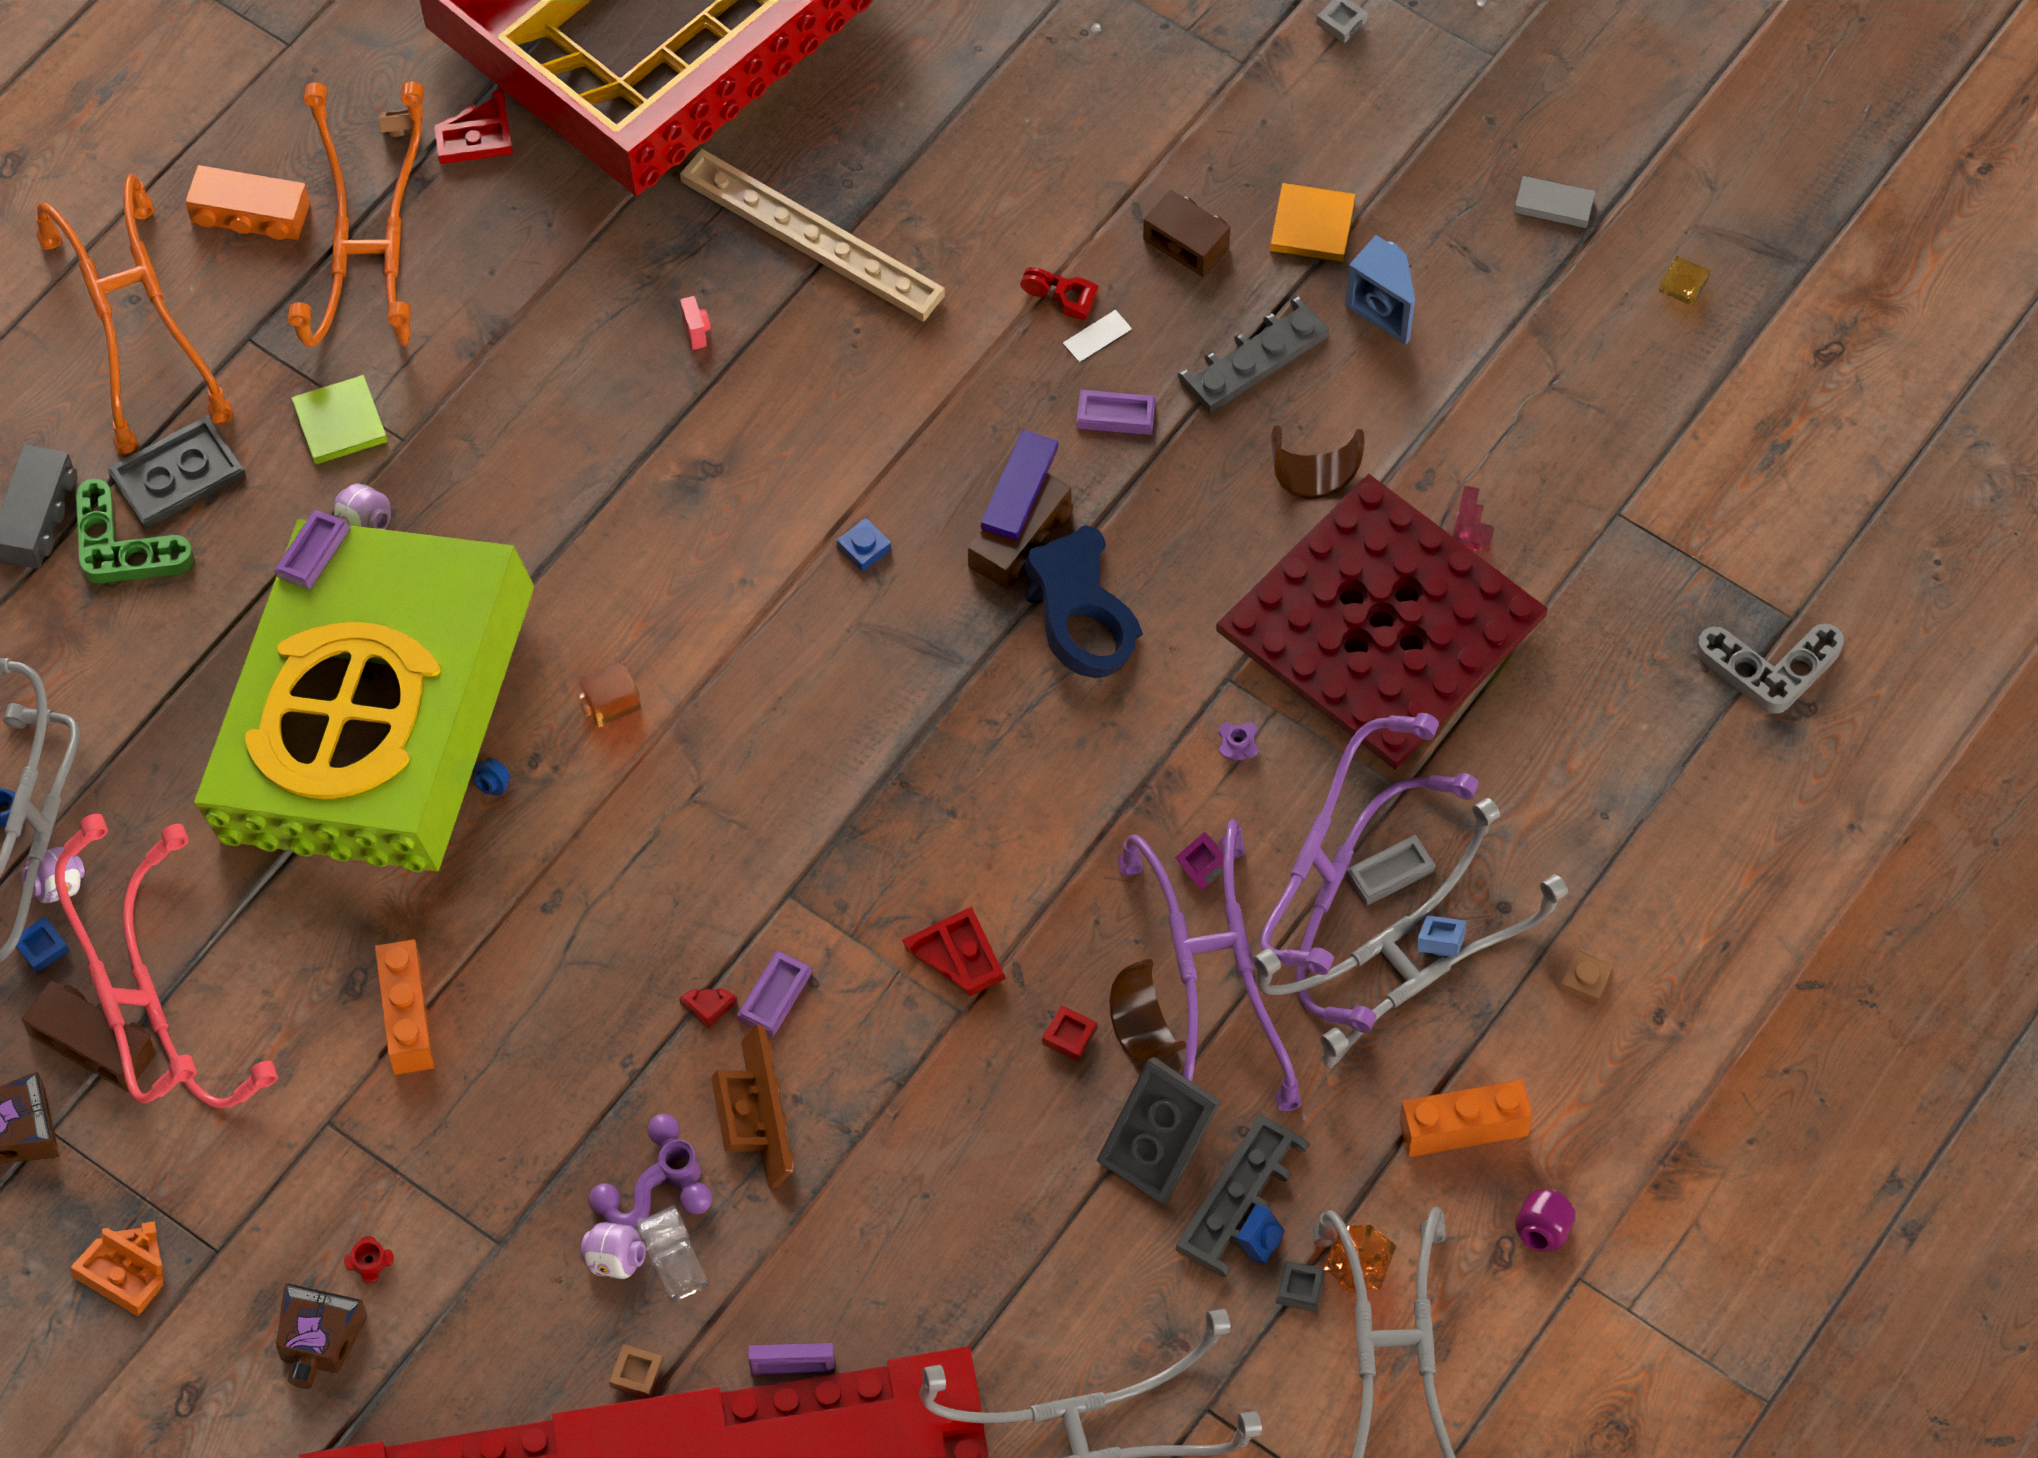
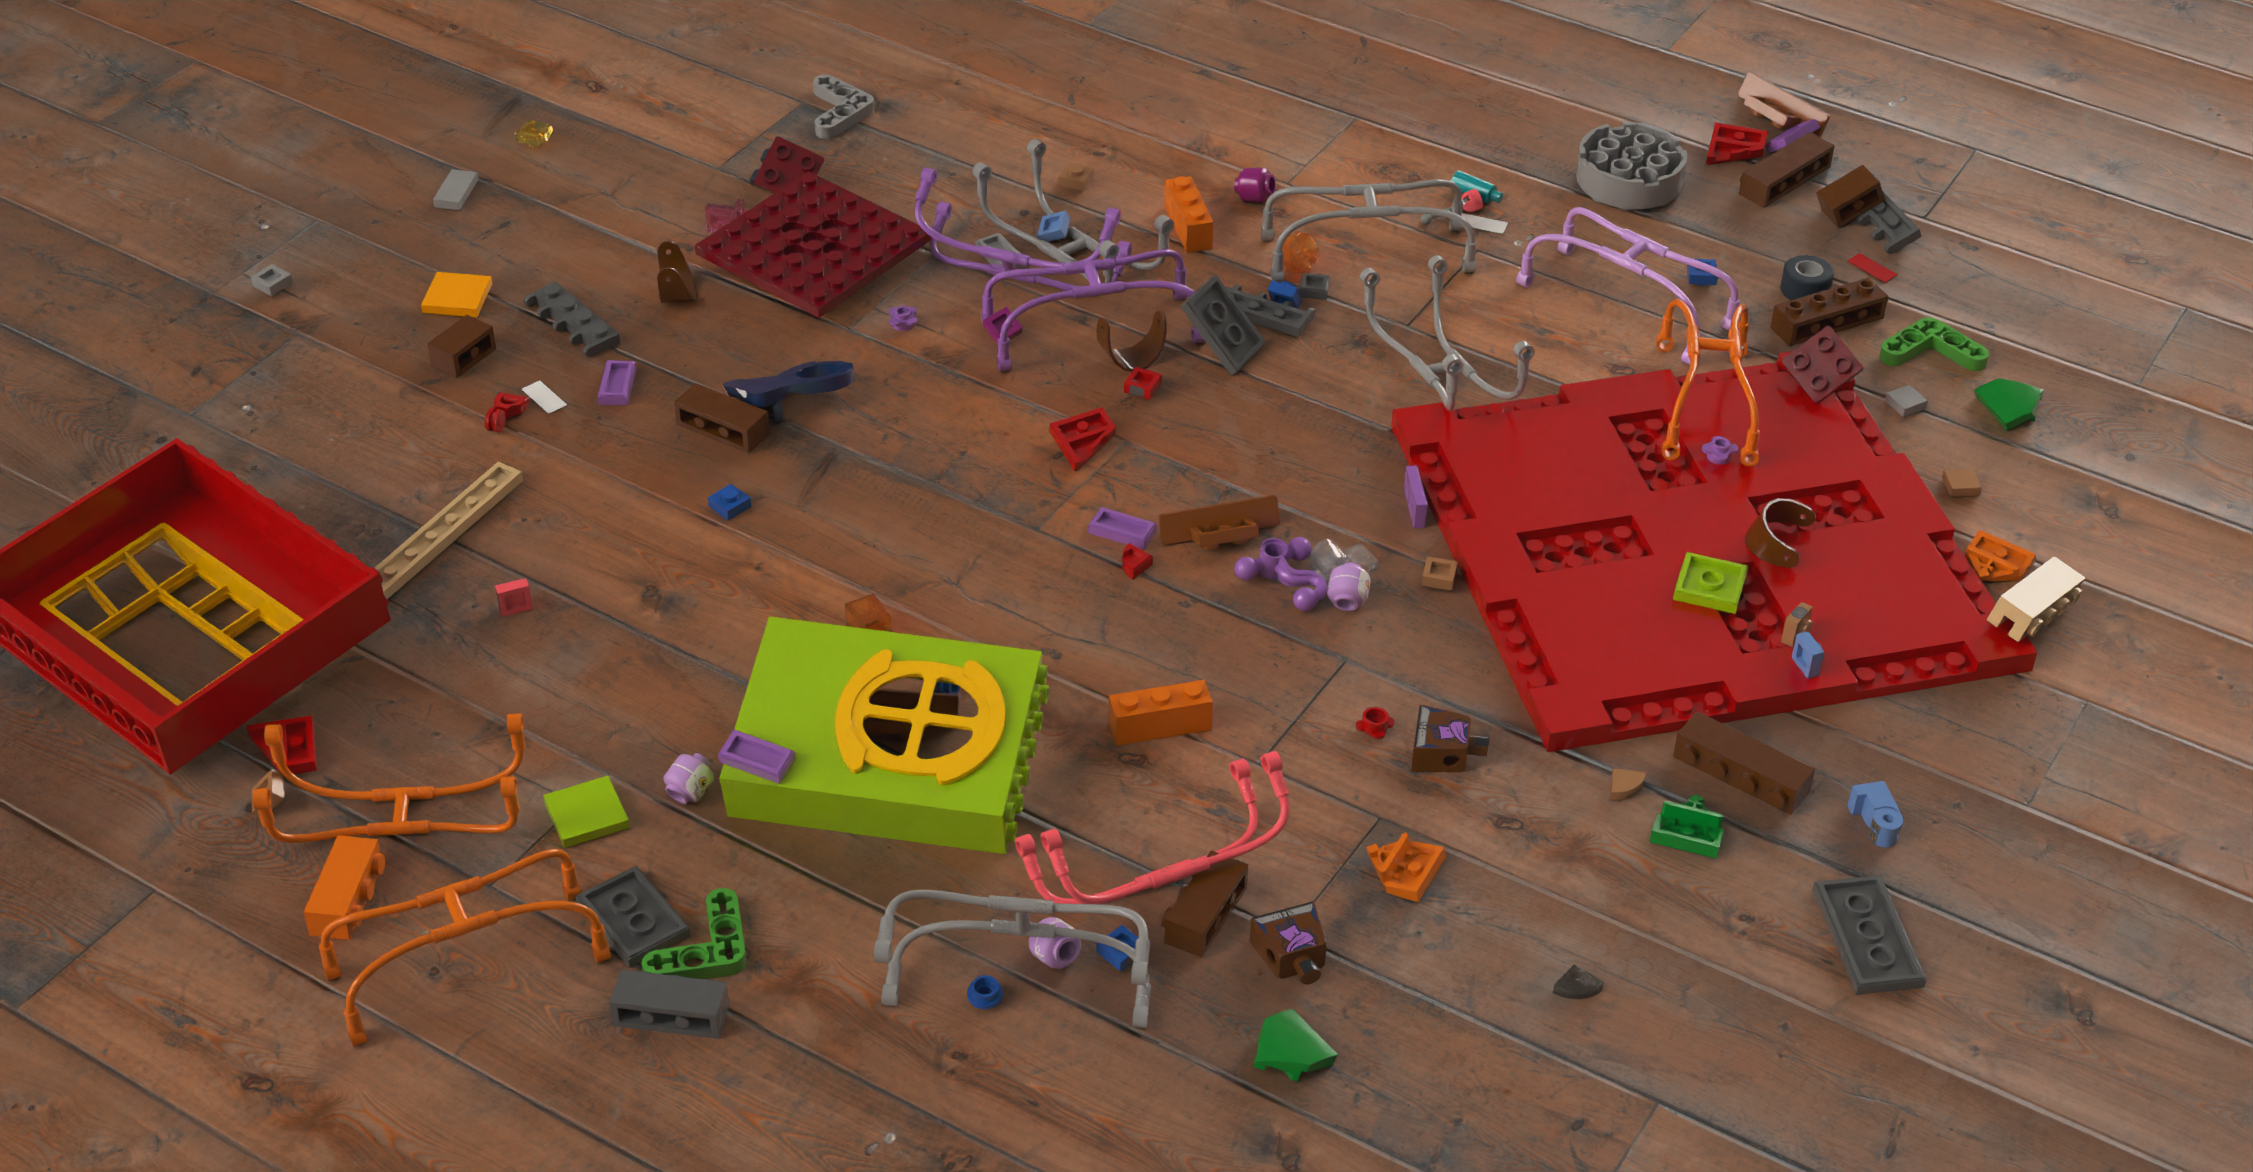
camera: 95 degrees left, 20 degrees down
dark purple tile [981,429,1058,541] -> none
medium blue slope [1345,235,1415,345] -> none
none -> dark red plate [750,136,825,193]

